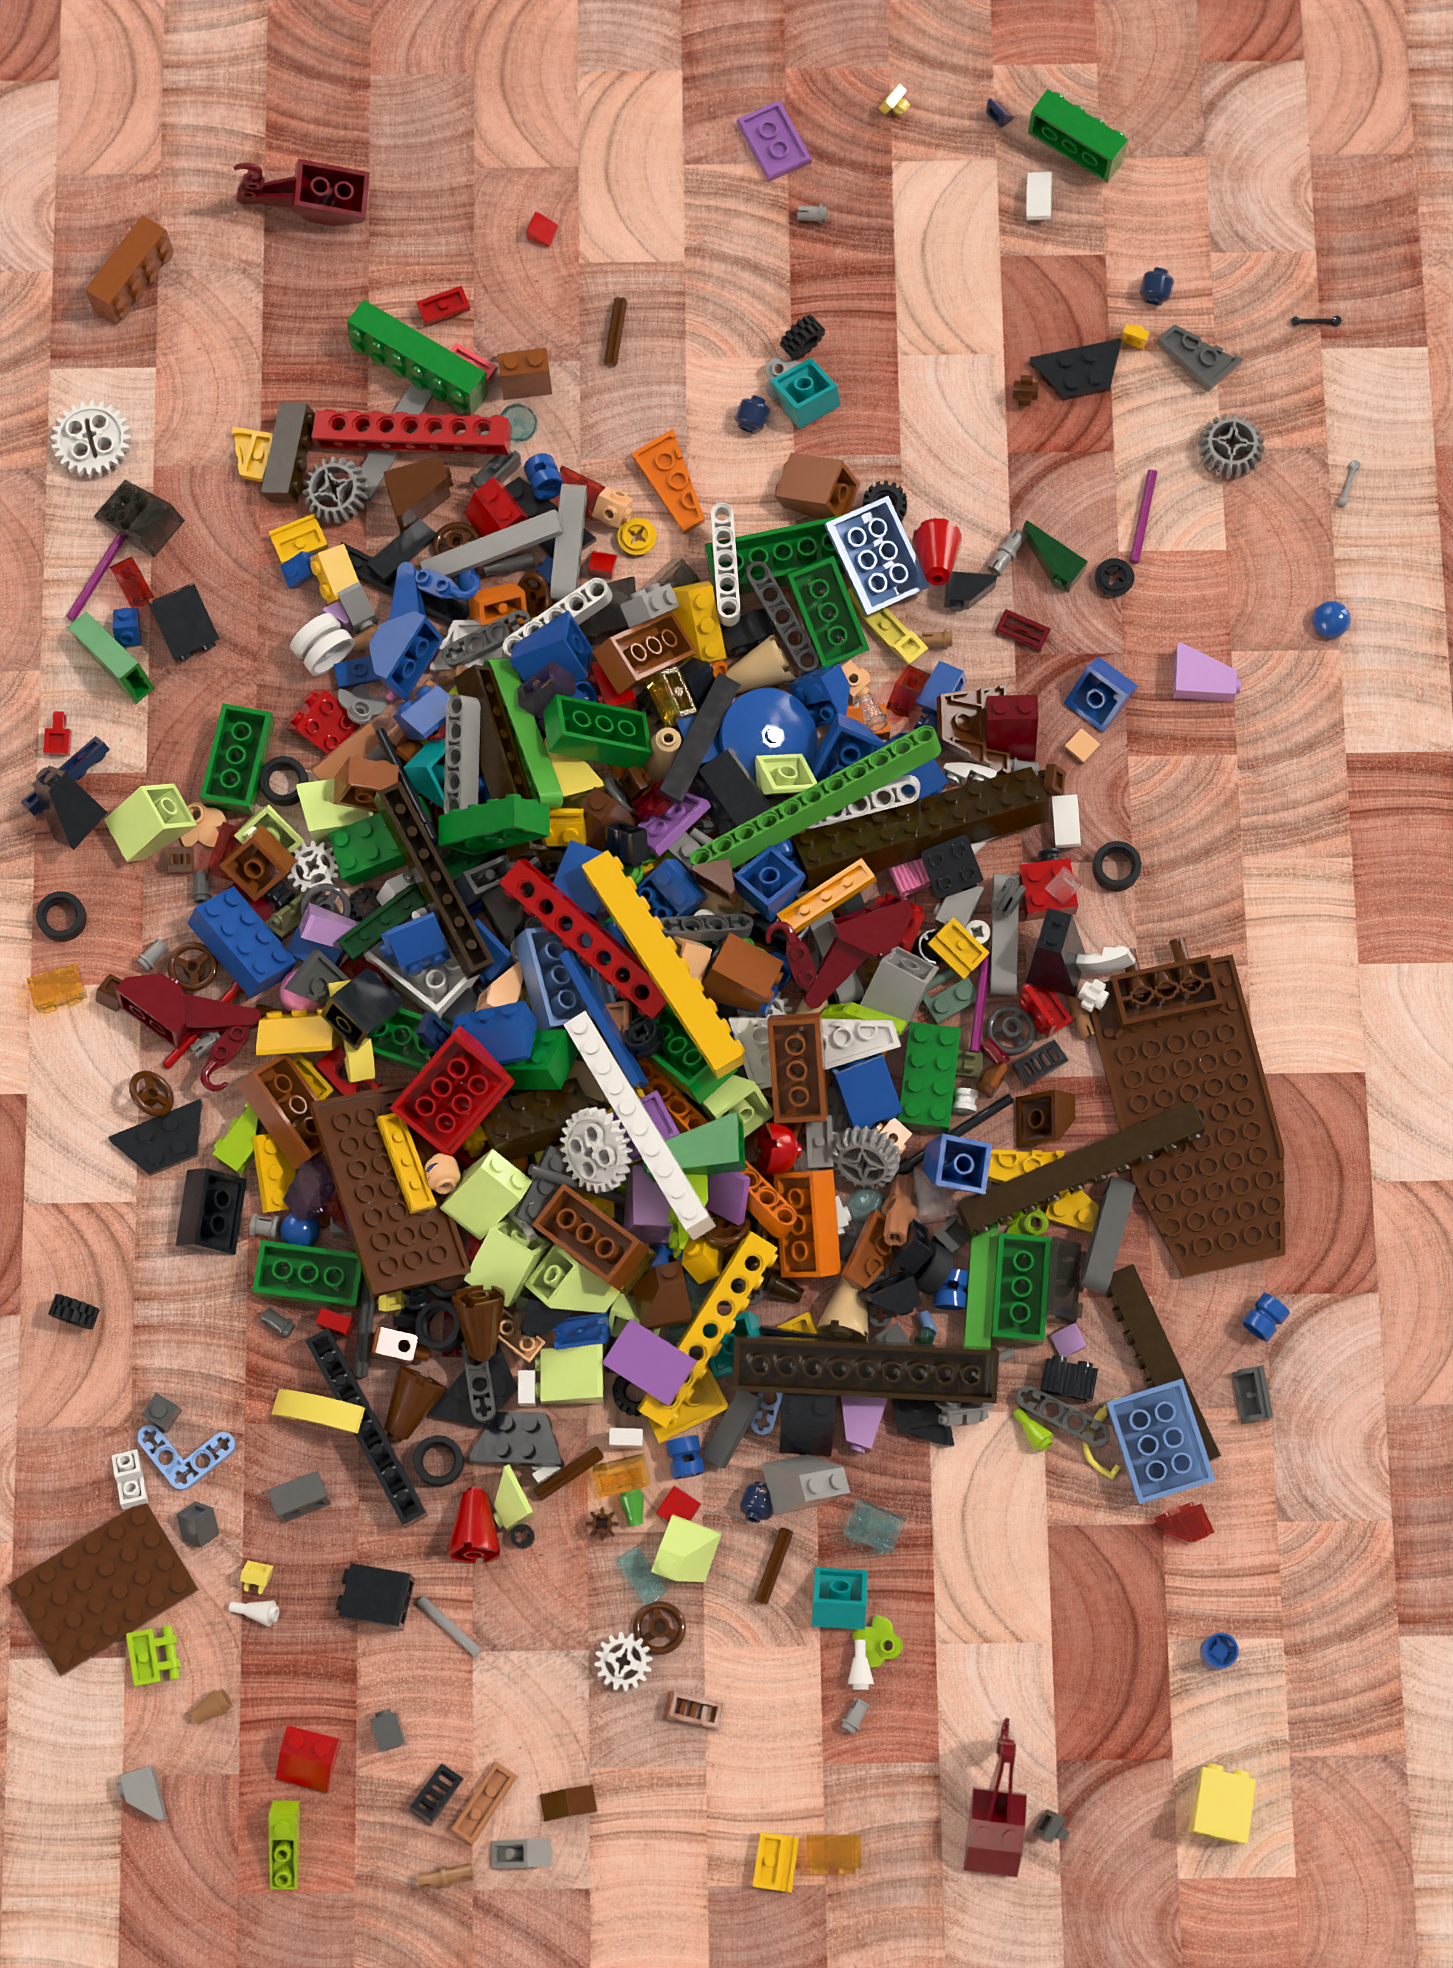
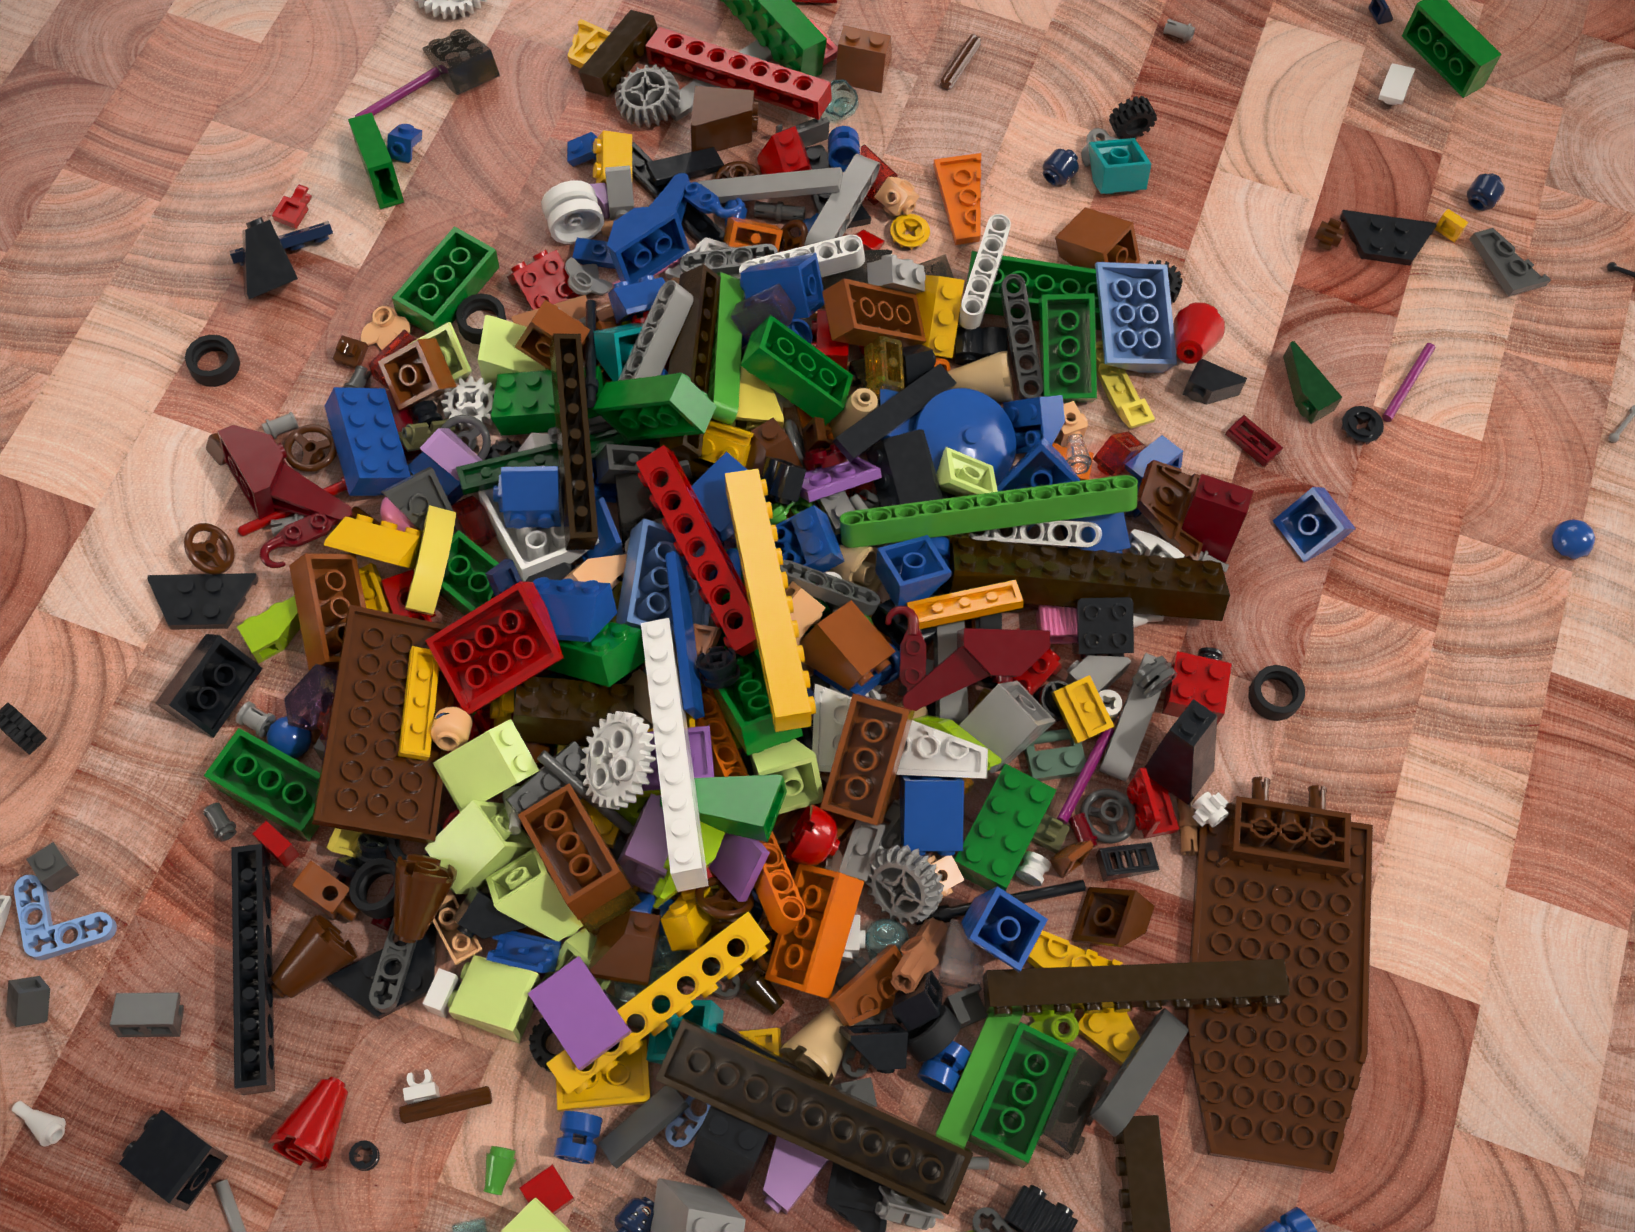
camera: 15 degrees right, 10 degrees down
clear yellow brick [26,963,88,1014] -> none
yellowish green slope [104,783,197,862] -> none
clear red slope [110,556,154,608] -> none
black slope [147,583,219,661] -> none
light yellow tile [240,1561,273,1594] -> none
yellow wing [252,1134,296,1213] -> none
yellow plate [269,514,329,564] -> none
light yellow slope [271,1389,365,1434] -> none
black slope [320,967,404,1051] -> none
dark grey axle [354,1277,375,1378] -> none
black tyre [413,1435,464,1487] -> none
wing [467,1411,565,1467] -> none
yellowish green slope [493,1464,535,1532] -> none
reddish brown gear [586,1507,619,1542] -> none
clear yellow brick [592,1453,650,1498] -> none
white piece [609,1428,644,1449] -> none
reddish brown slope [691,858,738,906] -> none
arm [914,1310,937,1344] -> none
medium nougat pin [922,629,952,649] -> none
light grey pin [987,529,1027,577] -> none
reddish brown tile [1038,764,1066,796] -> none
clear slope [1045,866,1082,905] -> none
lavender slope [1050,1323,1086,1357] -> none
white slope [1052,795,1081,848] -> none
light nougat tile [1064,728,1100,764] -> none
white slope [1076,945,1135,974] -> none
lavender slope [1173,643,1241,702] -> none
light grey gear [1198,413,1265,479] -> none

